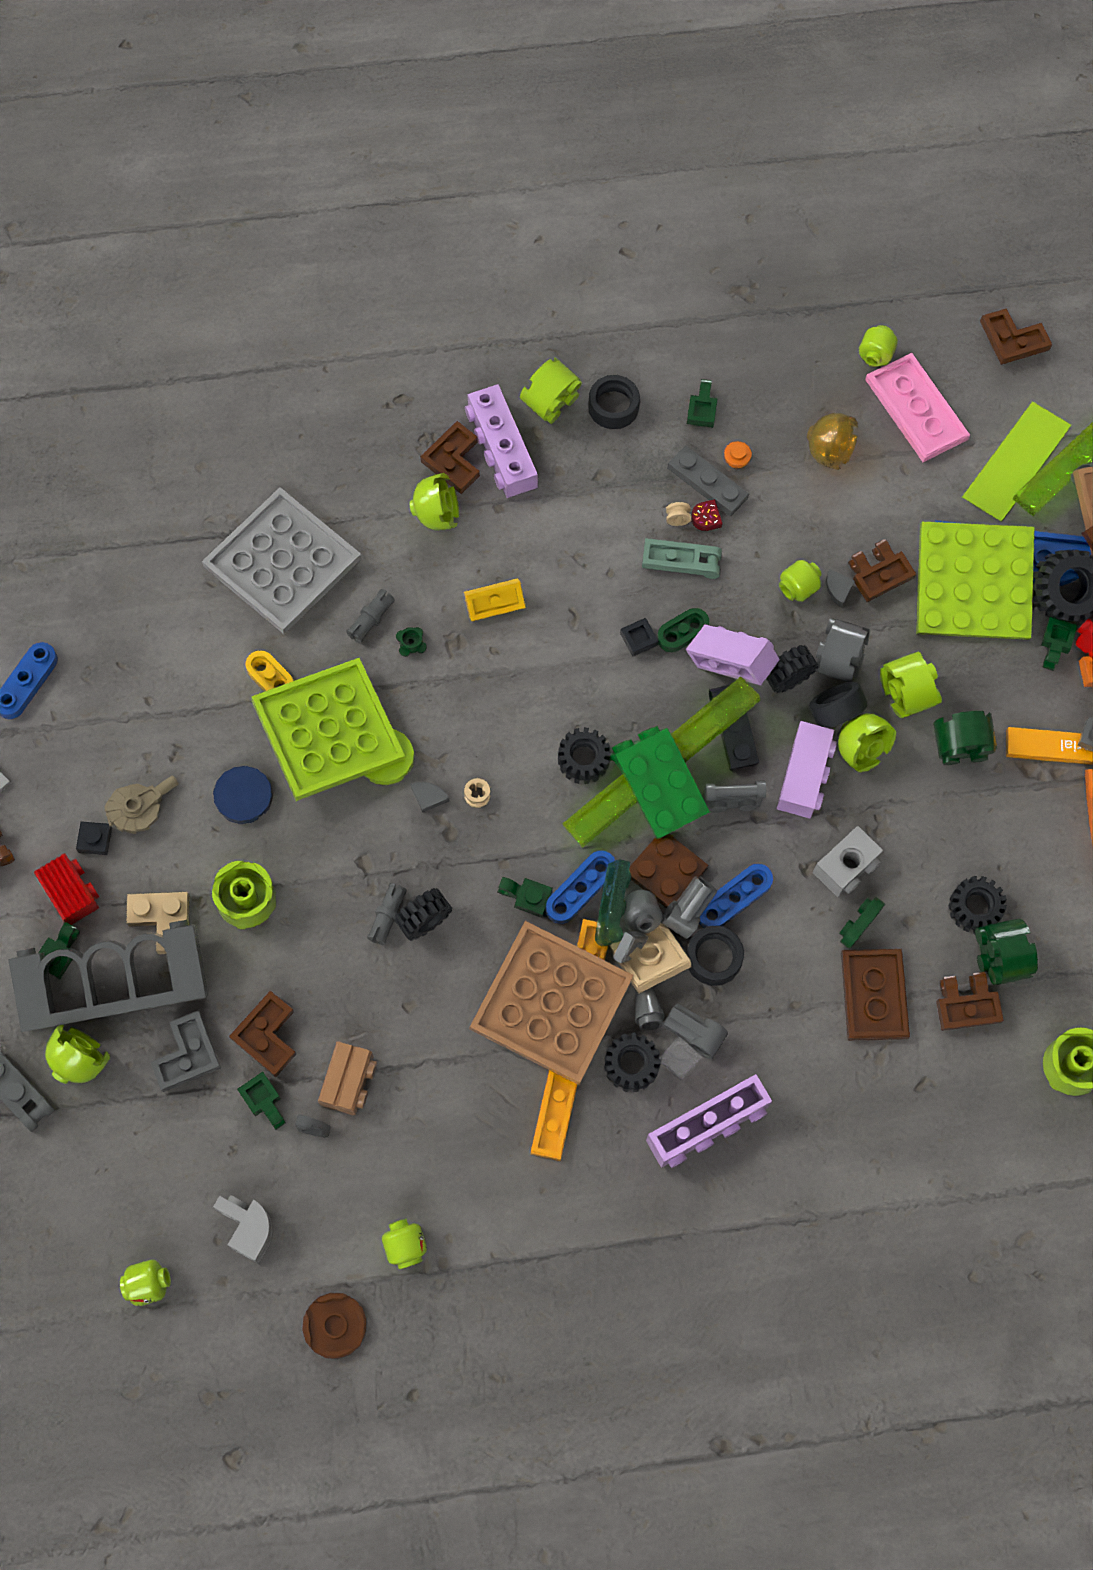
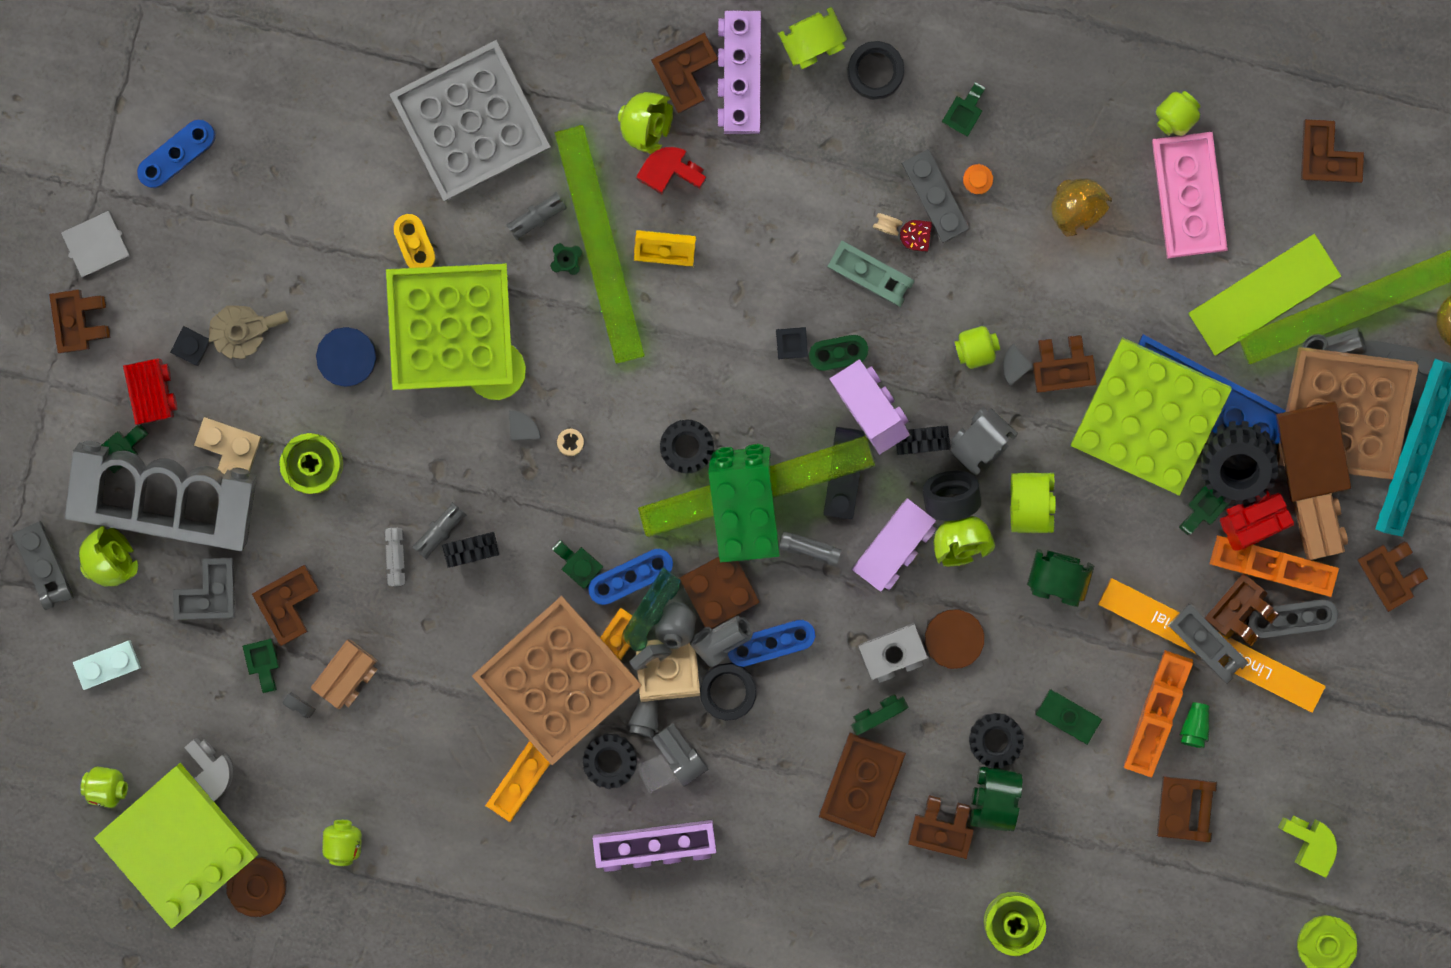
camera: 20 degrees right, 20 degrees up
none -> light aqua plate [73,640,141,690]
none -> lime plate [94,763,259,929]
none -> light grey axle [385,527,405,586]
none -> clear neon green plate [554,125,645,364]
none -> red brick [636,147,706,194]
none -> reddish brown tile [925,609,984,669]
none -> dark green plate [1035,689,1102,745]

